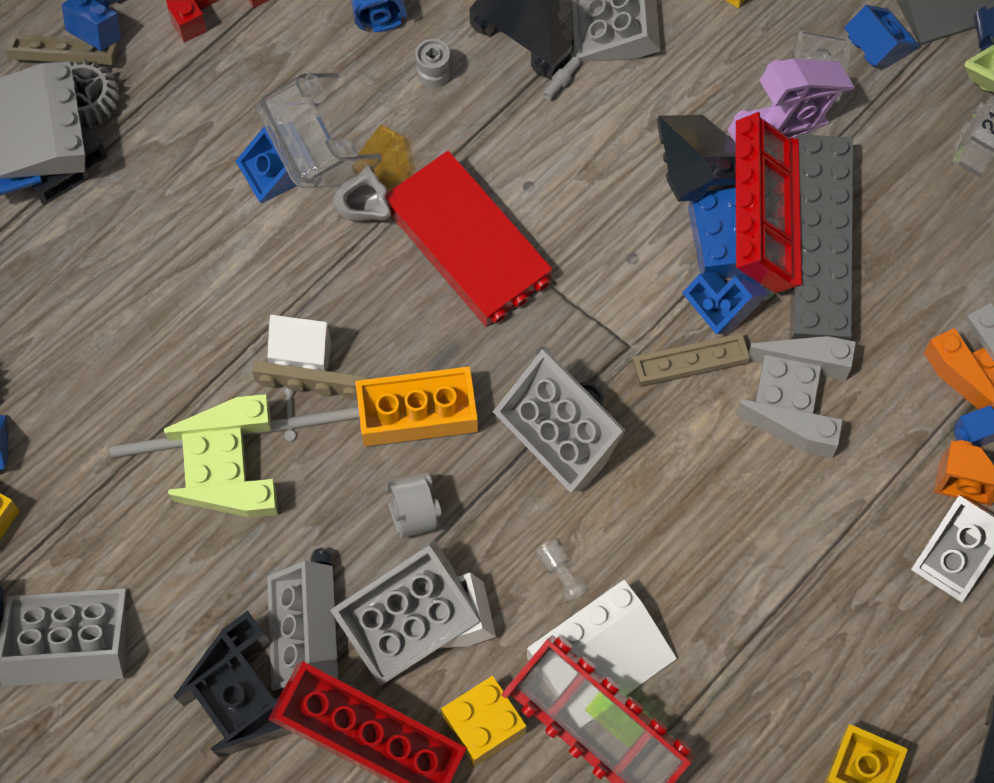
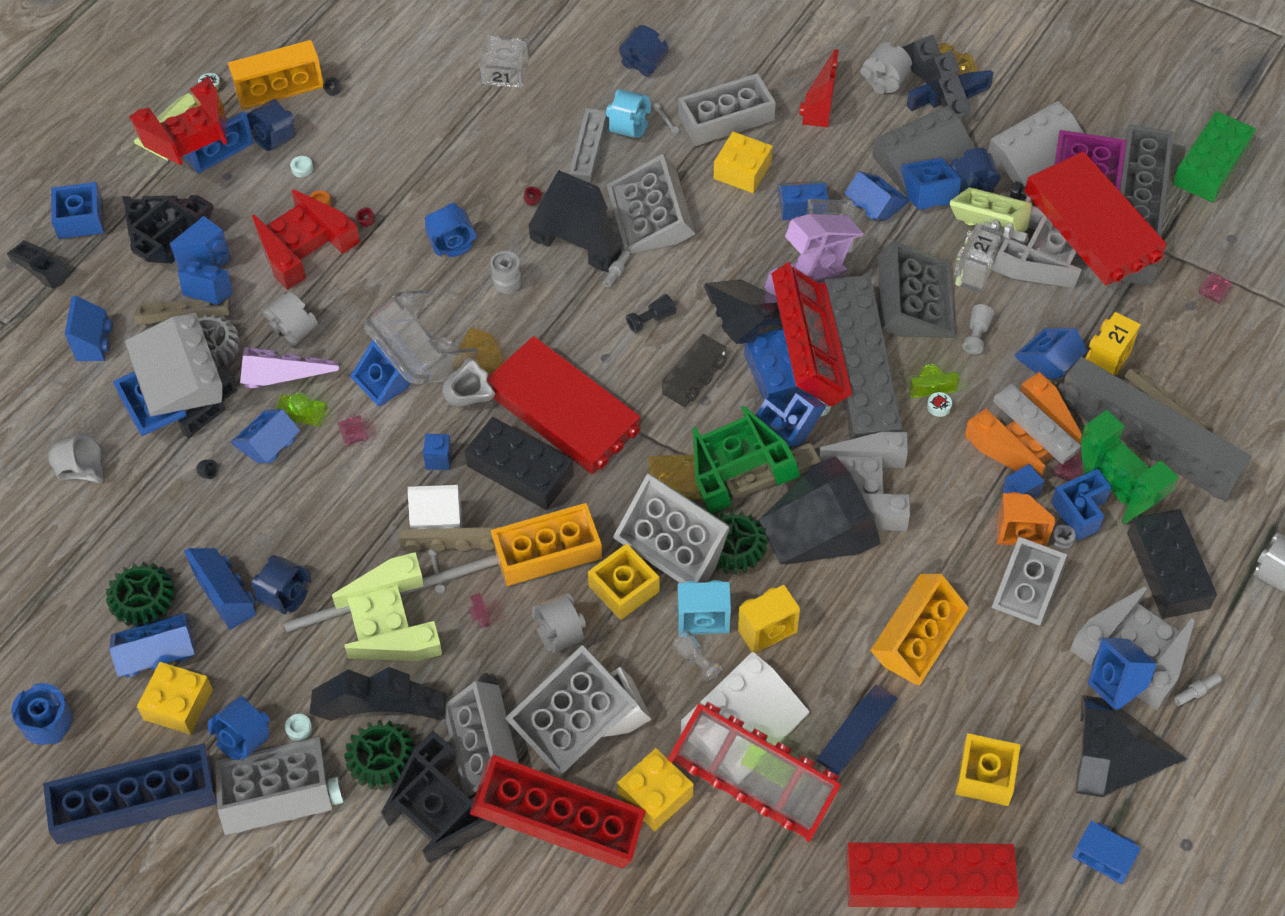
camera: 10 degrees left, 10 degrees down
none -> blue slope [184,548,256,630]
none -> black hinge [196,459,218,479]
none -> blue brick [208,696,270,760]
none -> slope [230,409,300,463]
none -> lavender wedge [240,347,339,388]
none -> dark blue brick [251,555,311,614]
none -> light grey brick [262,291,318,347]
none -> clear neon green tile [275,392,328,427]
none -> light aqua tile [285,714,313,741]
none -> black arch [310,667,446,721]
none -> light aqua tile [327,776,345,805]
none -> clear pink plate [337,415,368,446]
none -> dark green gear [344,719,415,791]
none -> blue brick [423,434,452,470]
none -> black brick [465,416,574,511]
none -> clear pink plate [468,593,490,629]
none -> yellow brick [588,544,660,621]
none -> black piece [626,294,676,334]
none -> clear yellow plate [648,454,699,501]
none -> clear smoke brick [662,334,727,408]
none -> medium azure brick [677,580,731,635]
none -> green wedge [693,406,800,515]
none -> dark green gear [715,510,768,575]
none -> yellow brick [738,585,800,654]
none -> black wedge [759,456,881,565]
none -> blue slope [777,180,829,221]
none -> dark blue slope [816,685,898,776]
none -> light orange slope [870,574,969,685]
none -> dark grey slope [878,241,955,338]
none -> blue slope [901,157,961,209]
none -> clear neon green tile [909,364,960,398]
none -> light aqua tile [927,392,952,417]
none -> light grey piece [962,304,994,354]

